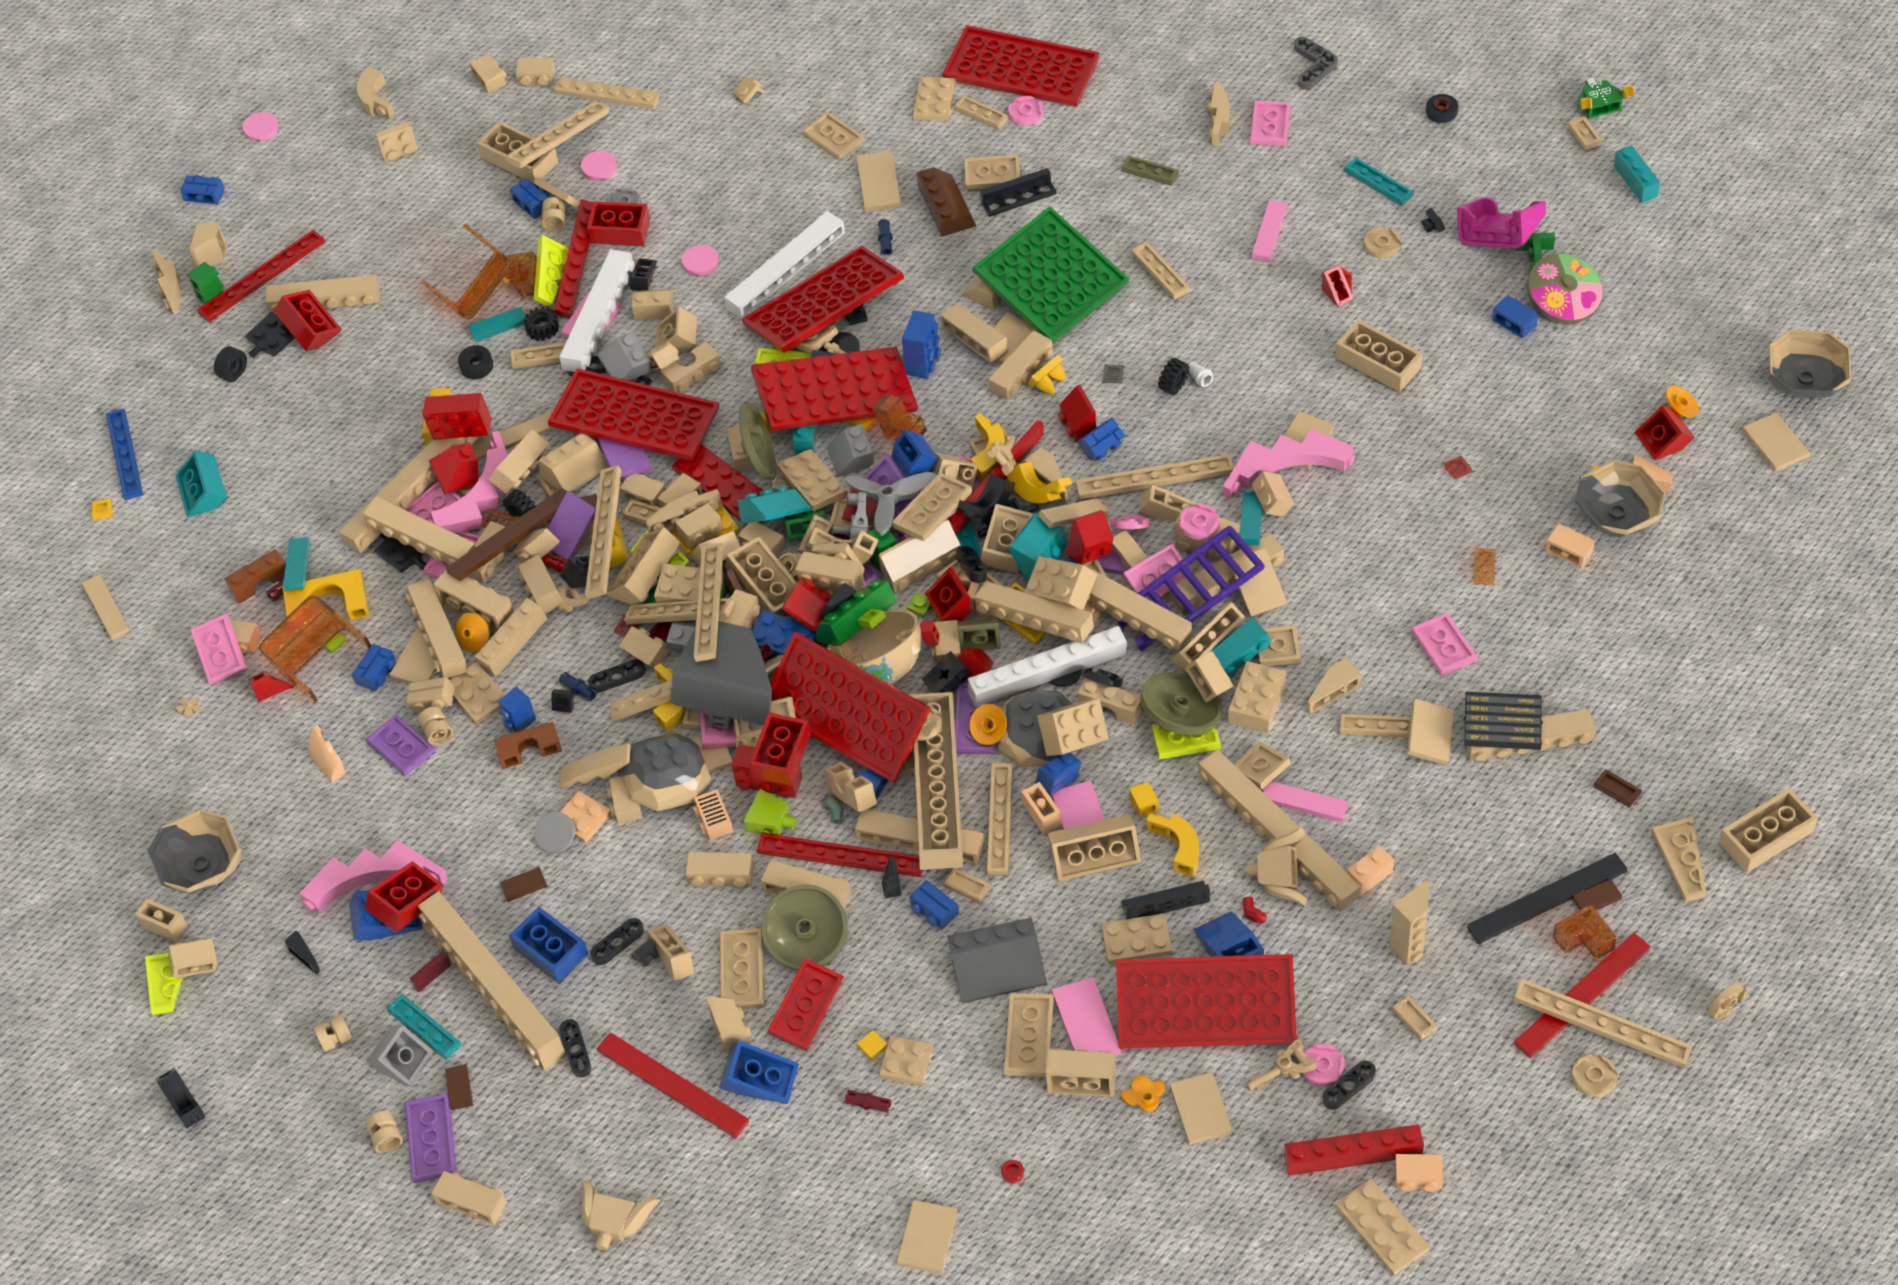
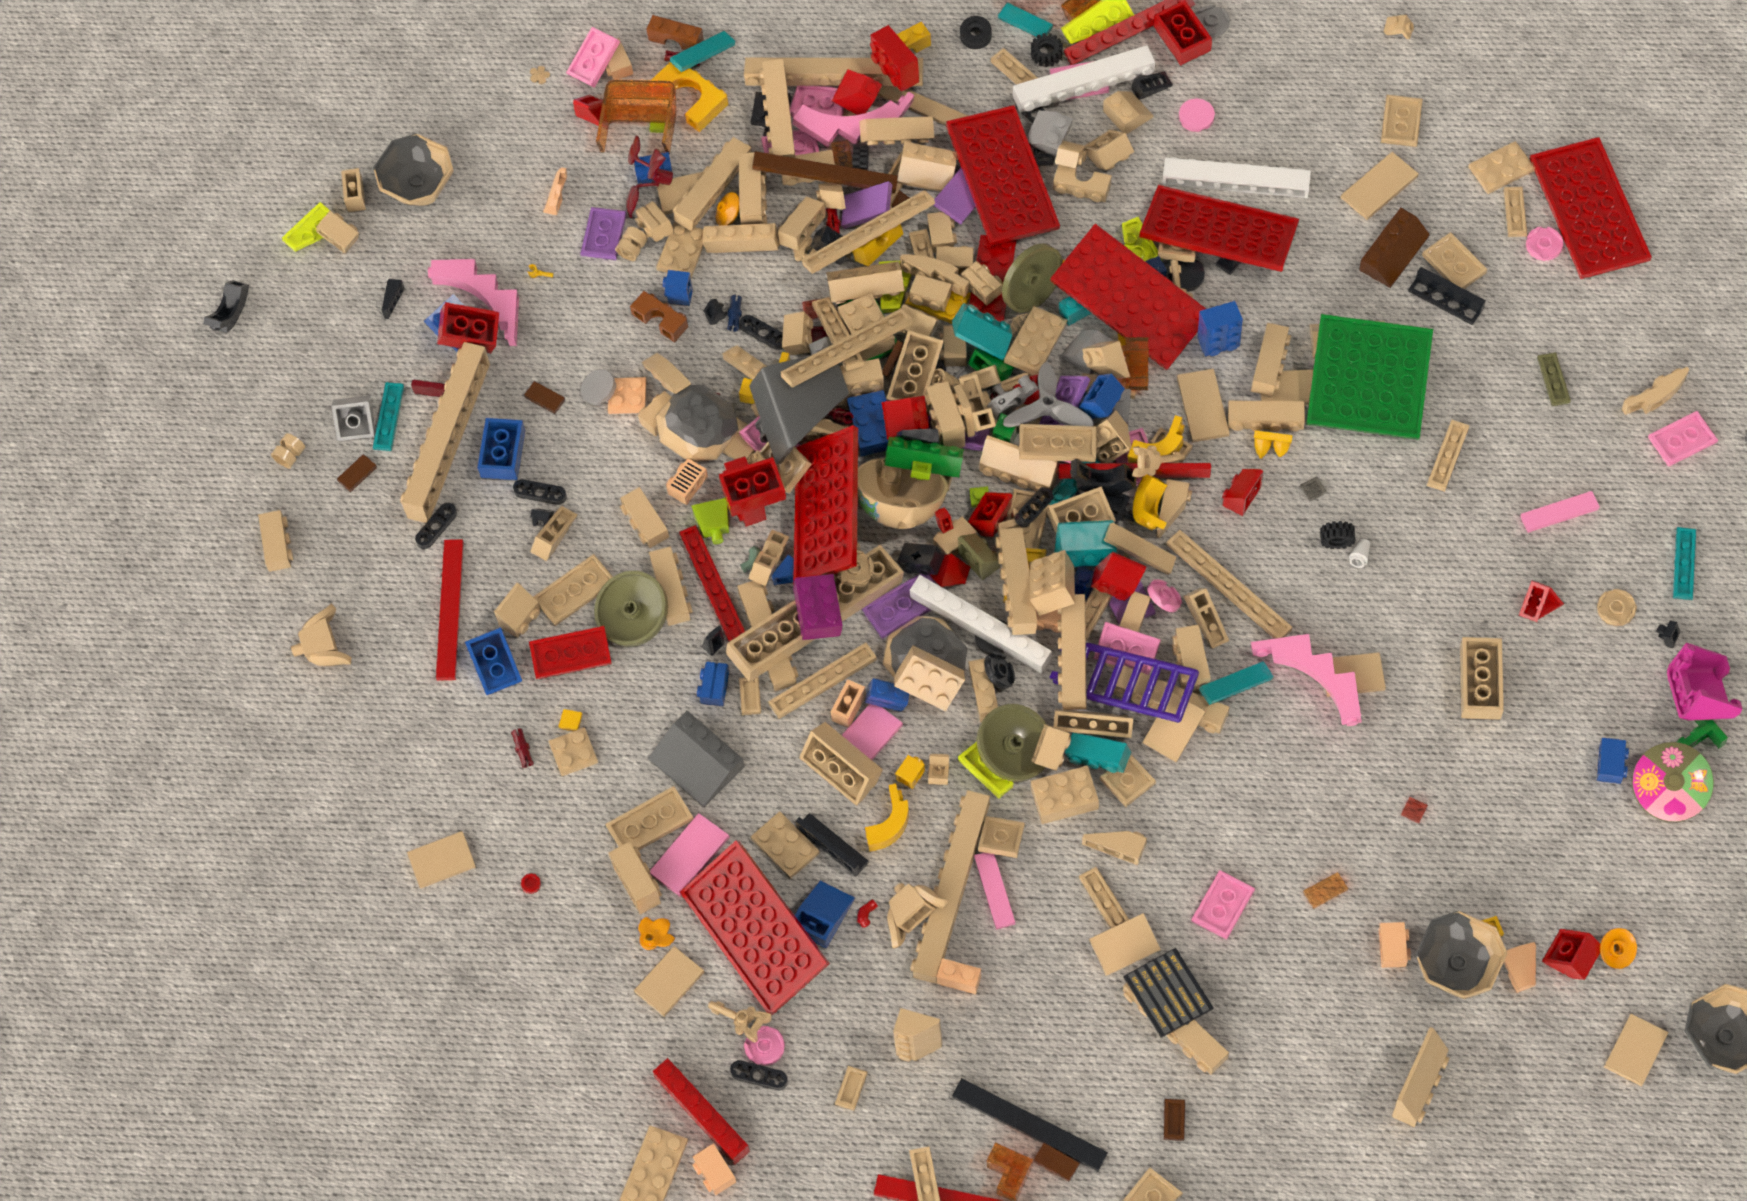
camera: 55 degrees right, 10 degrees up
tan wheel [313,1014,353,1052] -> none
medium lavender tile [405,1093,457,1183] -> none
dark blue pin [878,219,893,255] -> none
light orange dish [970,704,1007,745] -> none
blue brick [1077,418,1125,460] -> none
bright pink tile [1179,504,1220,540] -> none
tan brick [1251,471,1294,517] -> none
none -> yellow hand [527,264,554,278]
none -> dark red plant [626,135,673,219]
none -> magenta brick [793,574,843,640]
none -> tan bracket [928,754,949,785]
none -> tan brick [961,262,1003,305]
none -> tan slope [1082,341,1130,378]
none -> tan tile [1177,369,1230,443]
none -> tan slope [1392,1027,1450,1127]

